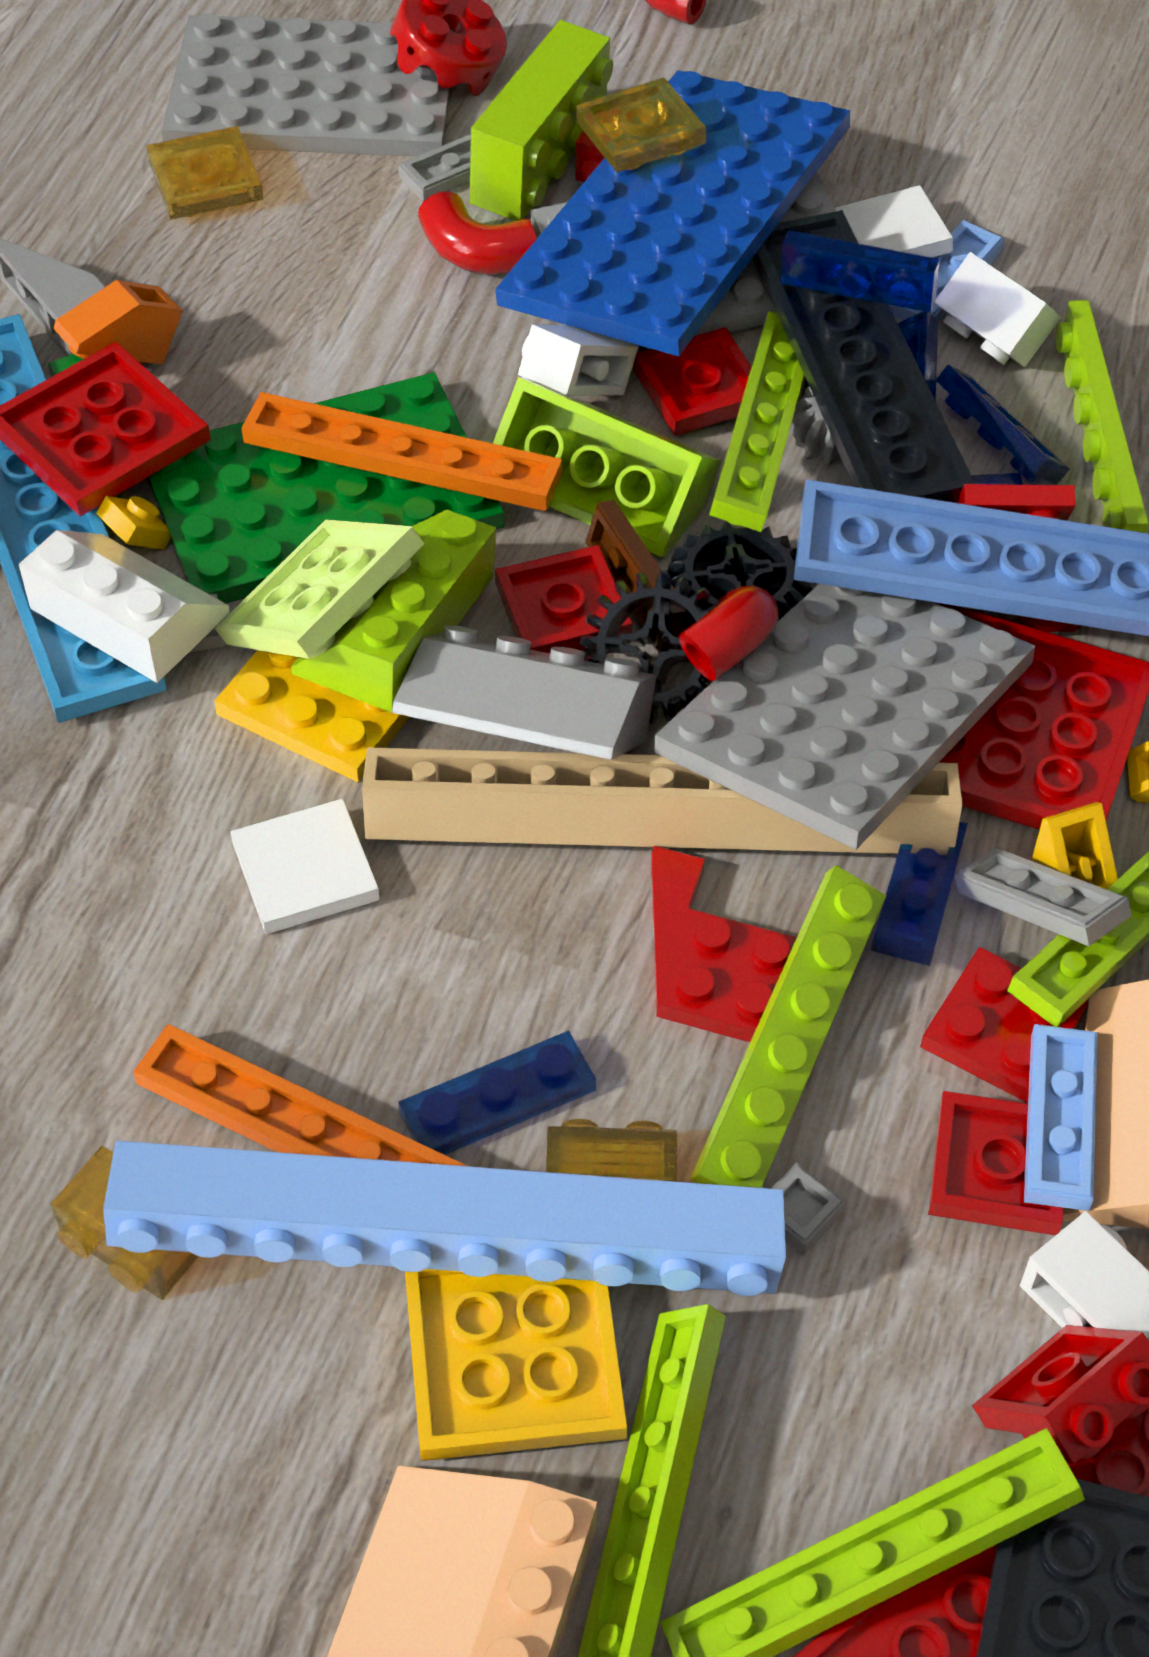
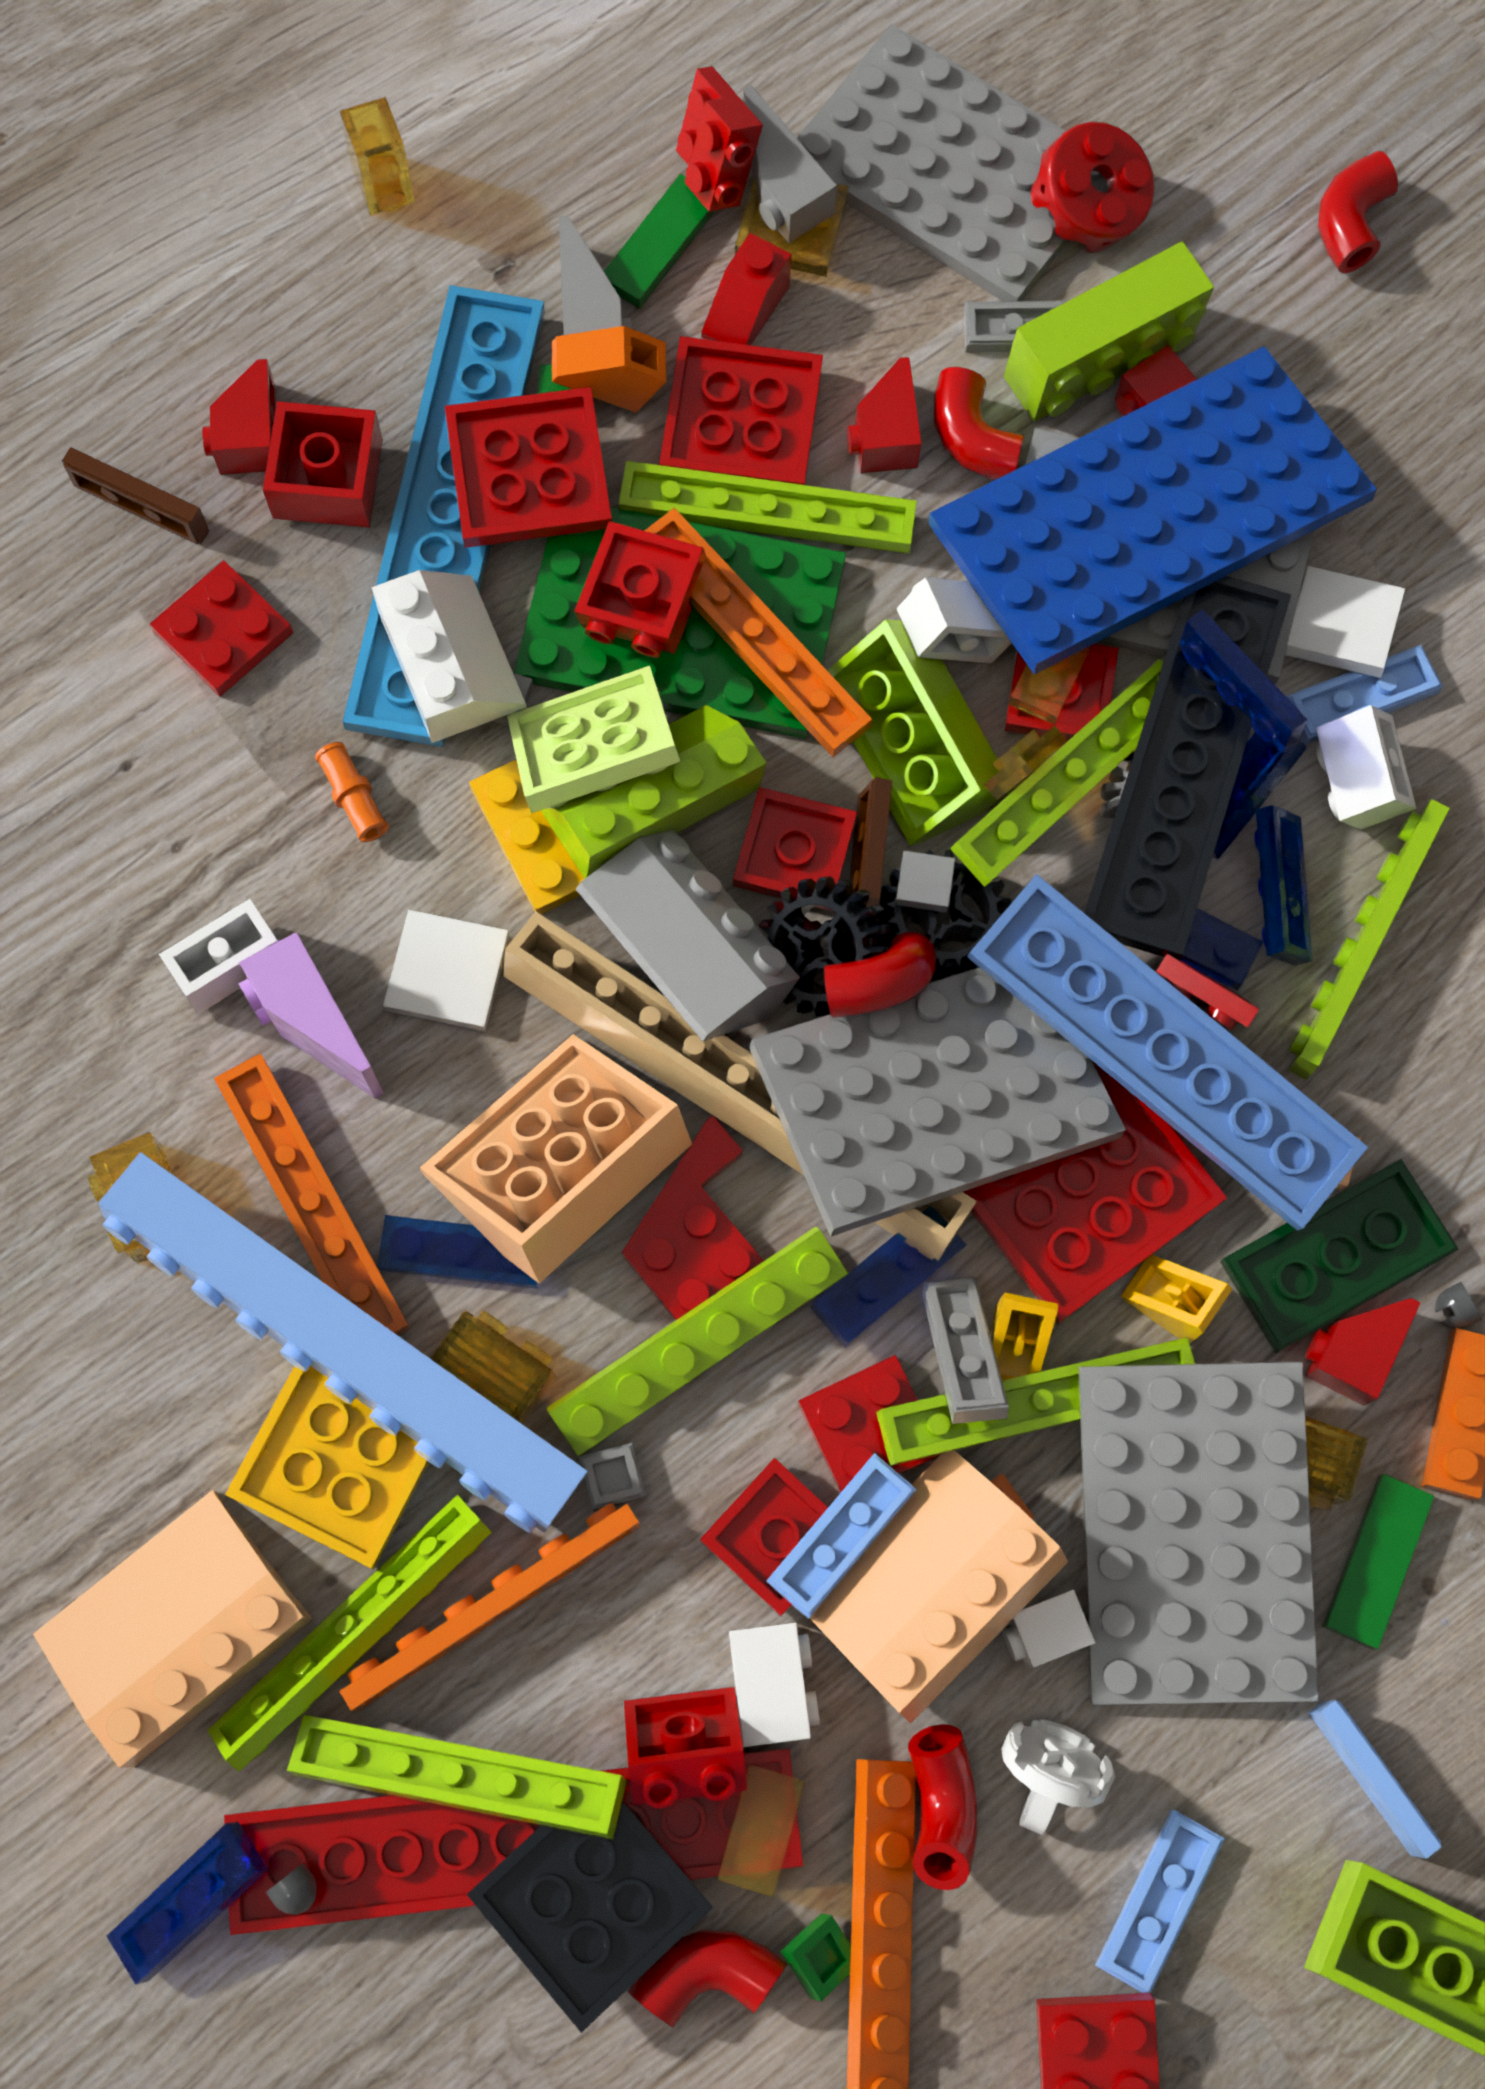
camera: 30 degrees right, 20 degrees up
yellow plate [96,496,171,550] -> none
clear yellow plate [576,77,706,173] -> none
none -> white brick [159,899,278,1014]
none -> lavender slope [238,932,384,1098]
none -> orange pin [315,742,389,842]
none -> orange plate [339,1503,640,1711]
none -> light nougat slope [420,1034,692,1284]
none -> red plate [574,521,706,658]
none -> green tile [604,174,715,309]
none -> lime plate [618,461,917,553]
none -> red plate [659,336,823,485]
none -> red plate [676,66,763,212]
none -> red slope [701,233,792,345]
none -> light grey slope [743,85,837,243]
none -> red slope [847,357,922,473]
none -> light grey tile [895,851,955,913]
none -> clear yellow plate [984,725,1067,800]
none -> clear yellow plate [1009,645,1093,725]

